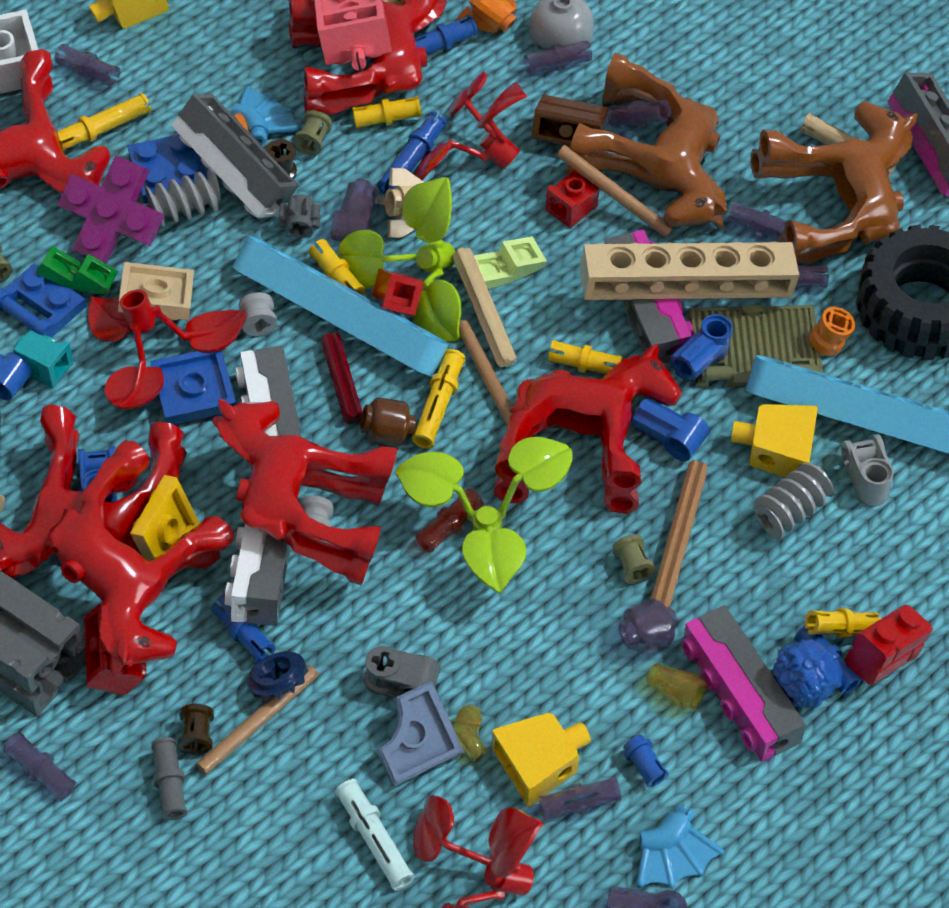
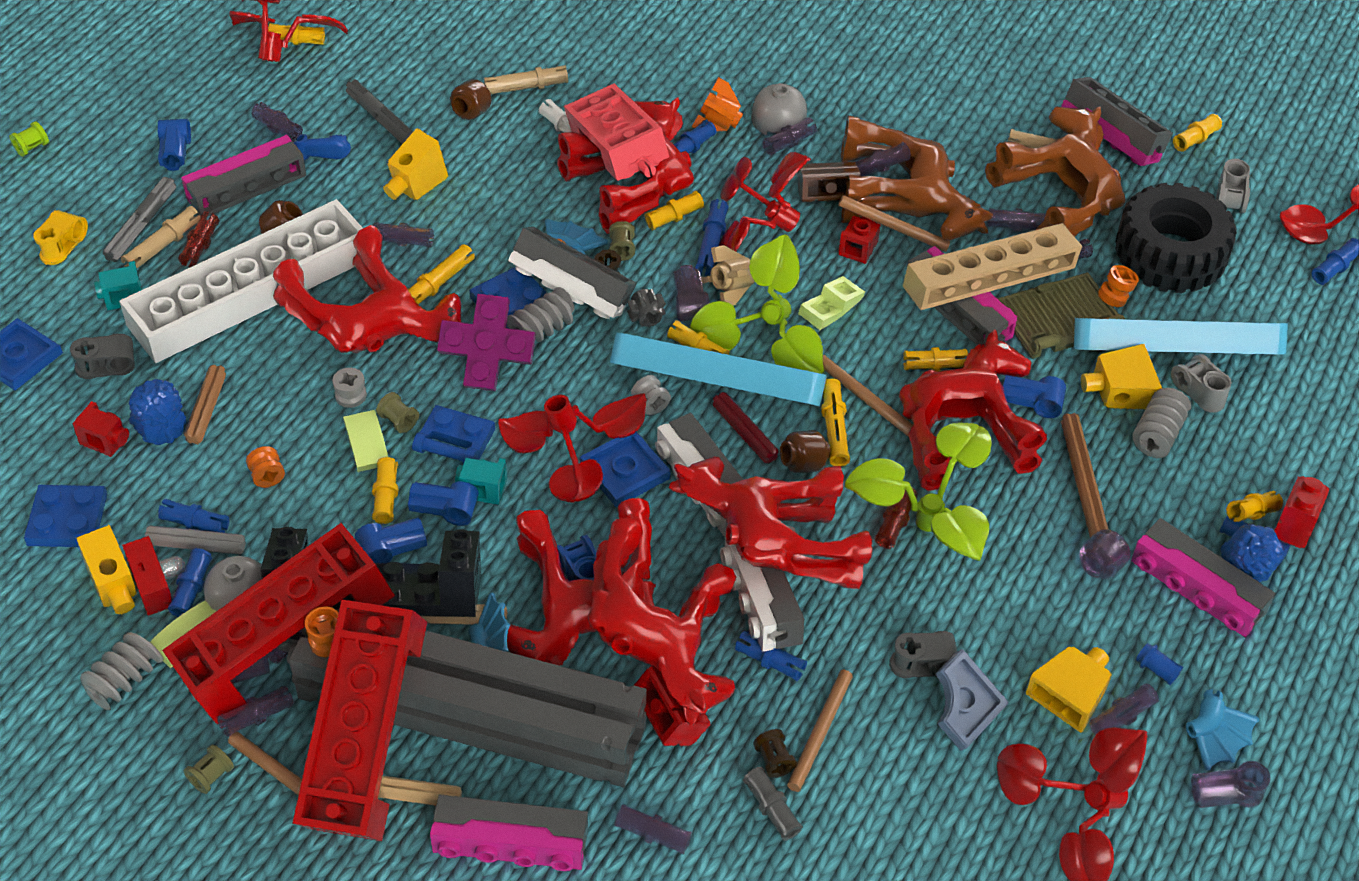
camera: 20 degrees left, 5 degrees down
green slope [36,246,118,294] -> none
tan plate [118,262,194,320] -> none
yellow plate [130,475,200,560] -> none
dark blue gear [247,651,309,702] -> none
light aqua pin [335,779,415,891] -> none
red brick [372,268,424,316] -> none
tan axle [452,247,516,368] -> none
clear yellow arm [454,705,488,762] -> none
olive bush [612,534,656,584] -> none
clear yellow cone [646,663,707,710] -> none
blue piece [670,314,733,381] -> none

